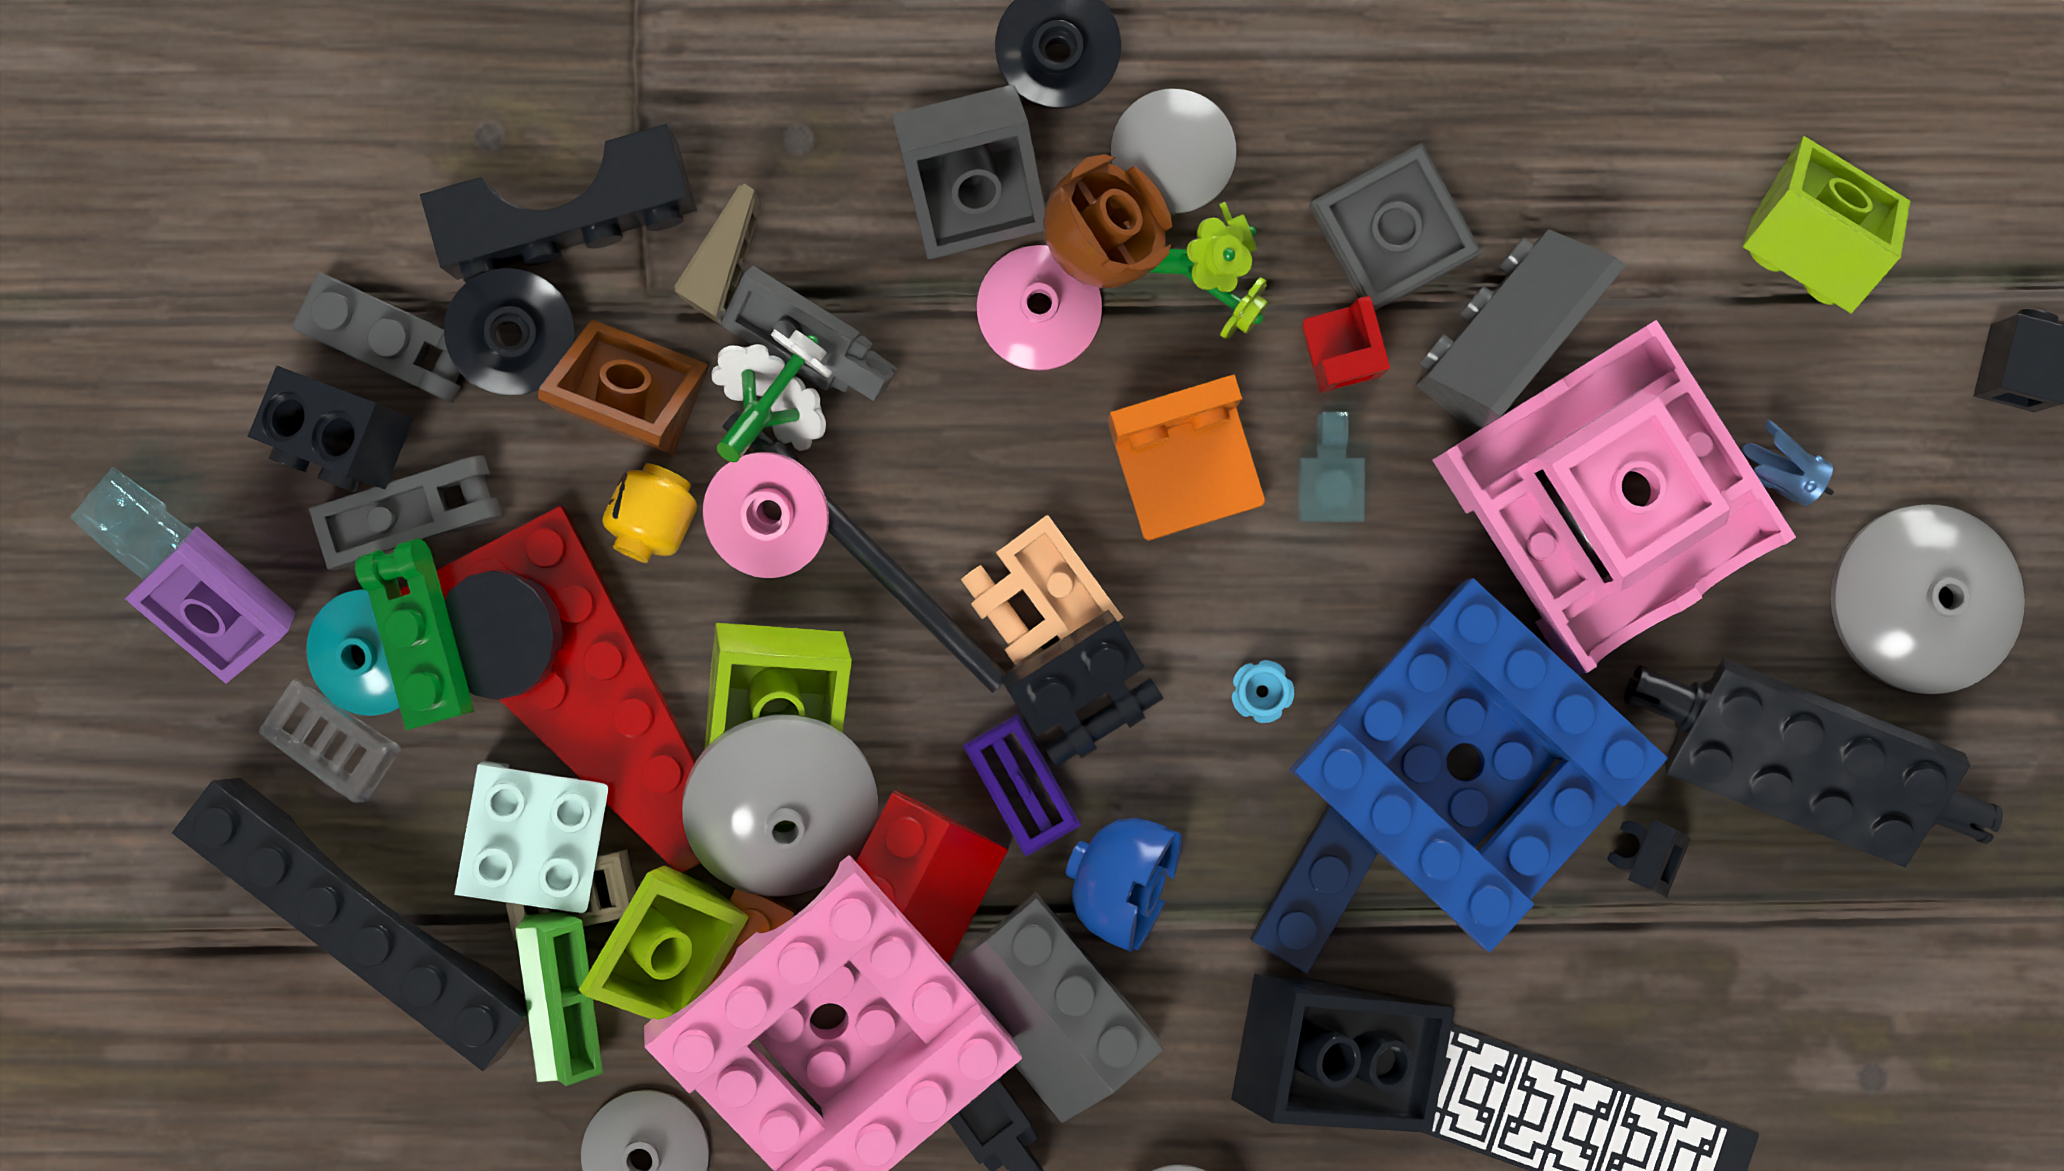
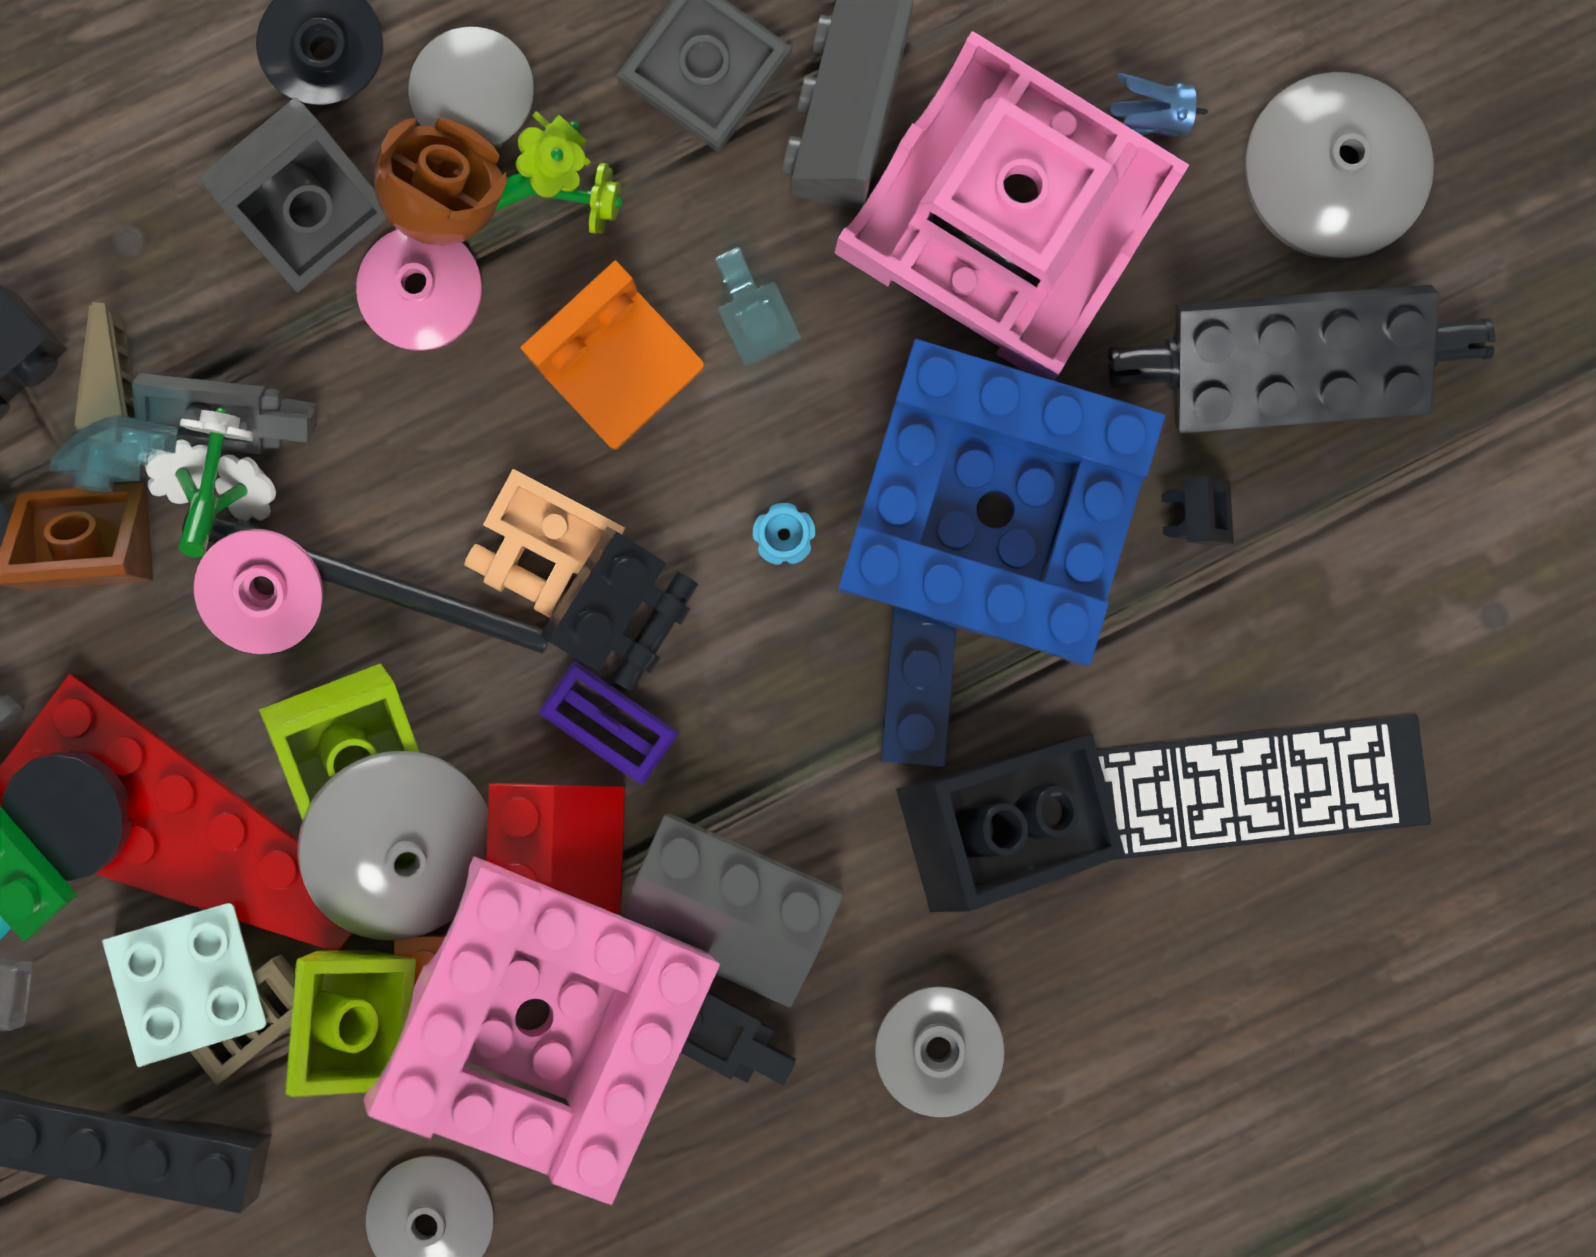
camera: 25 degrees left, 0 degrees up
bright green piece [516,911,603,1086] -> none
yellow head [602,463,697,563] -> none
blue cylinder [1066,818,1182,952] -> none
red panel [1302,295,1390,393] -> none
none -> clear light blue slope [50,415,178,492]

